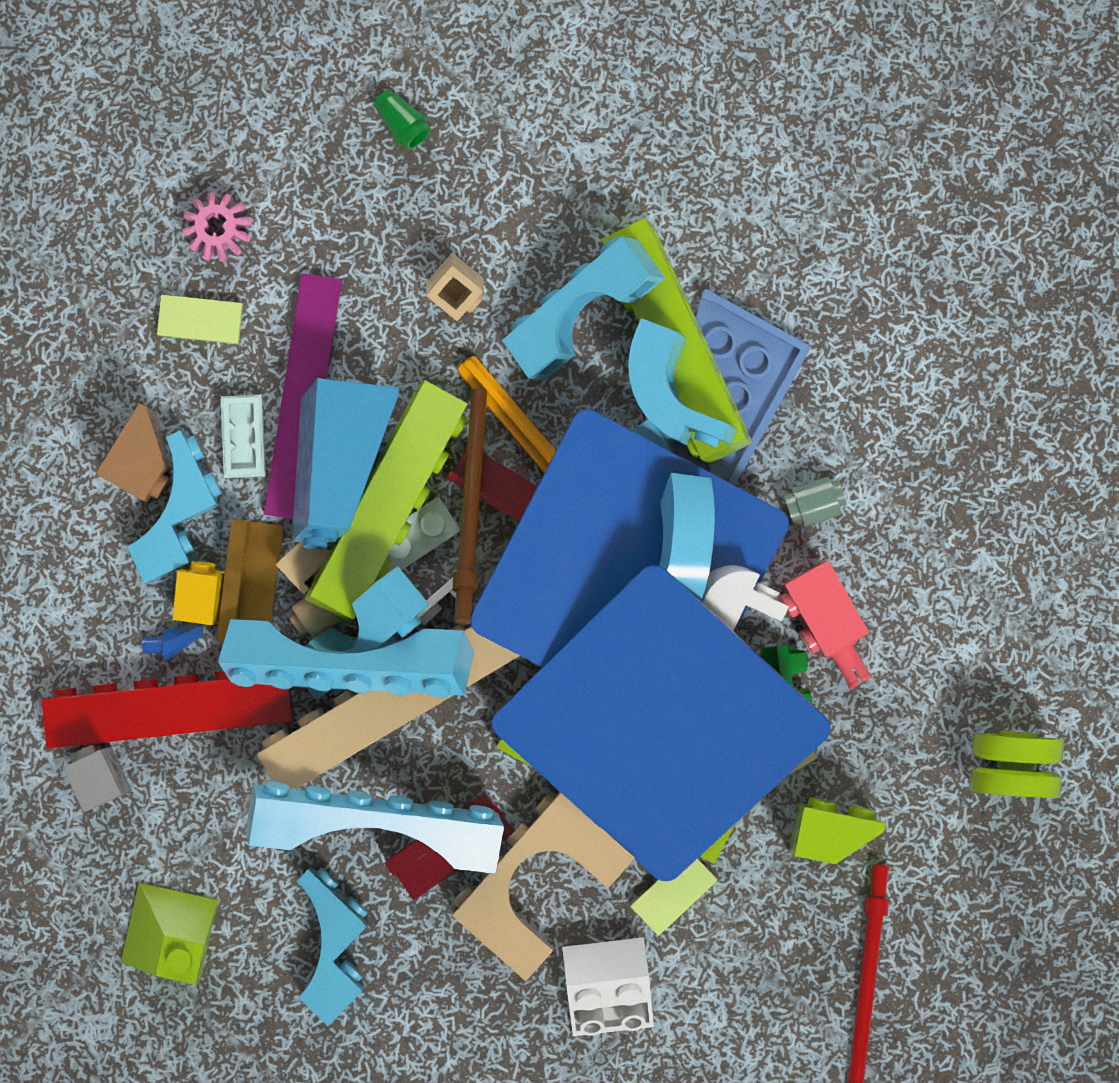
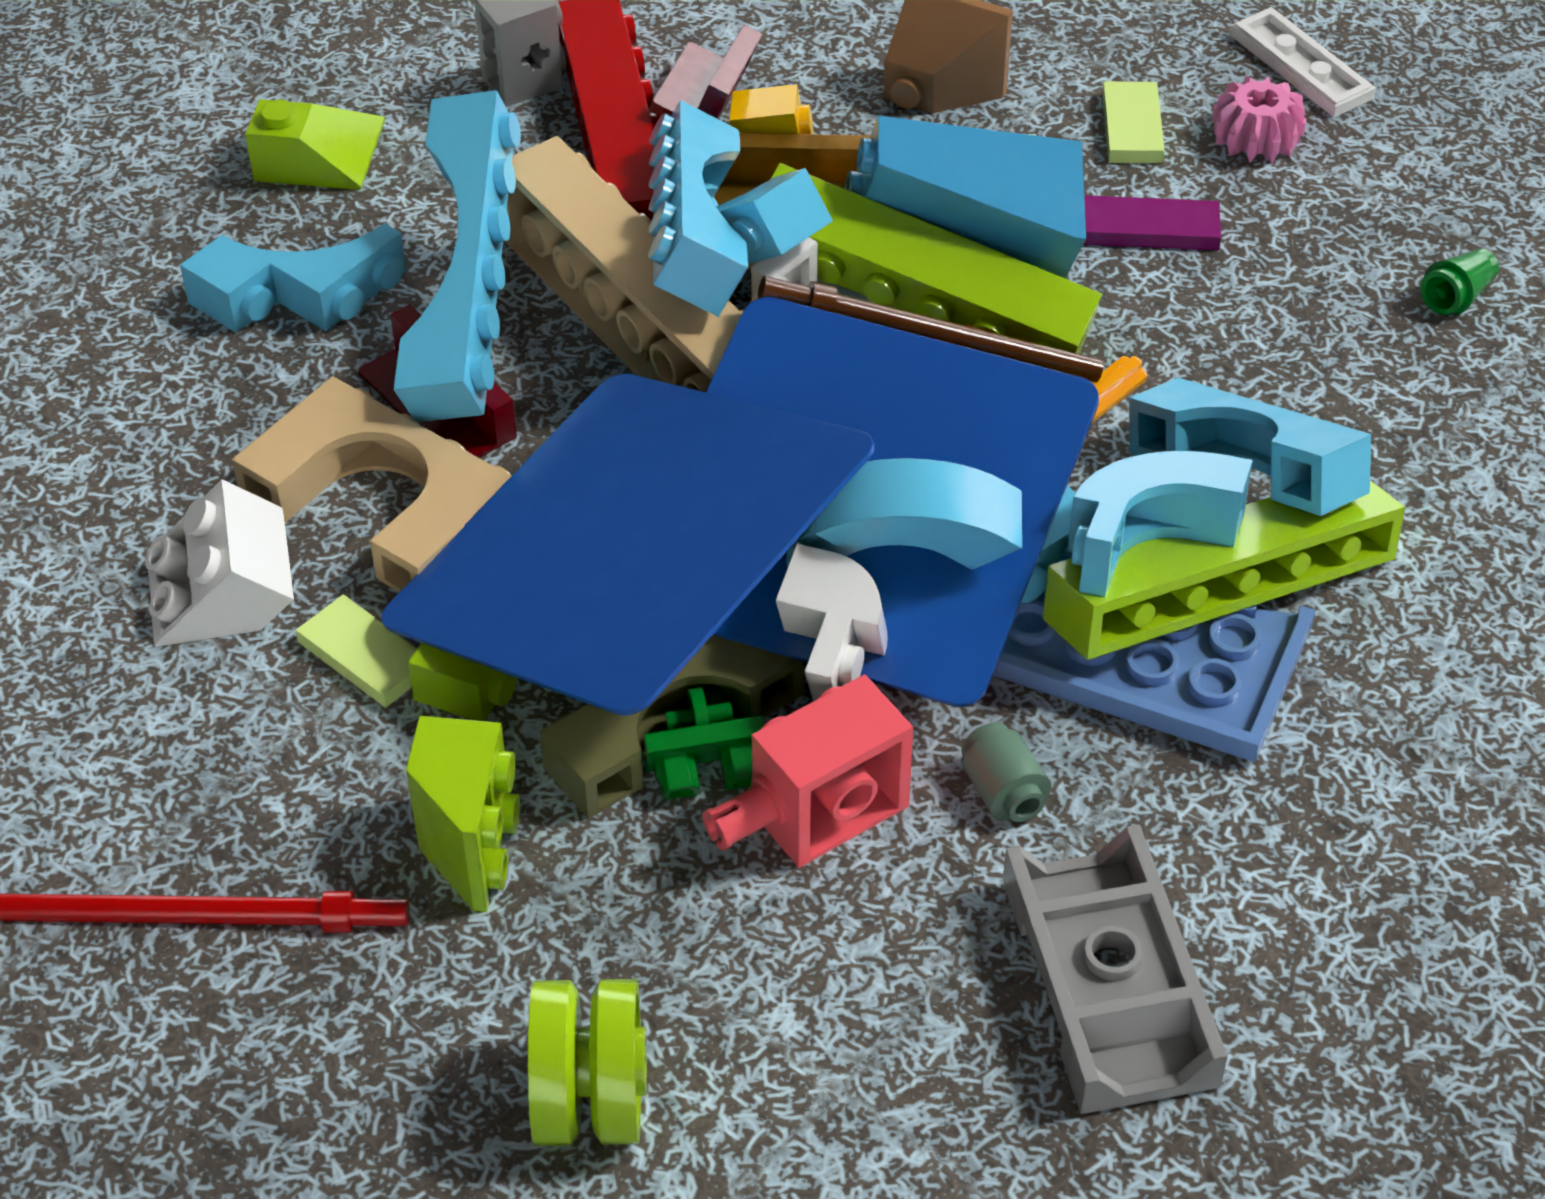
camera: 85 degrees right, 40 degrees down
medium azure arch [127,430,222,584] -> none
tan brick [426,253,485,321] -> none
none -> panel [649,25,762,120]
none -> light grey piece [1003,824,1228,1114]
none -> white tile [1230,7,1376,117]

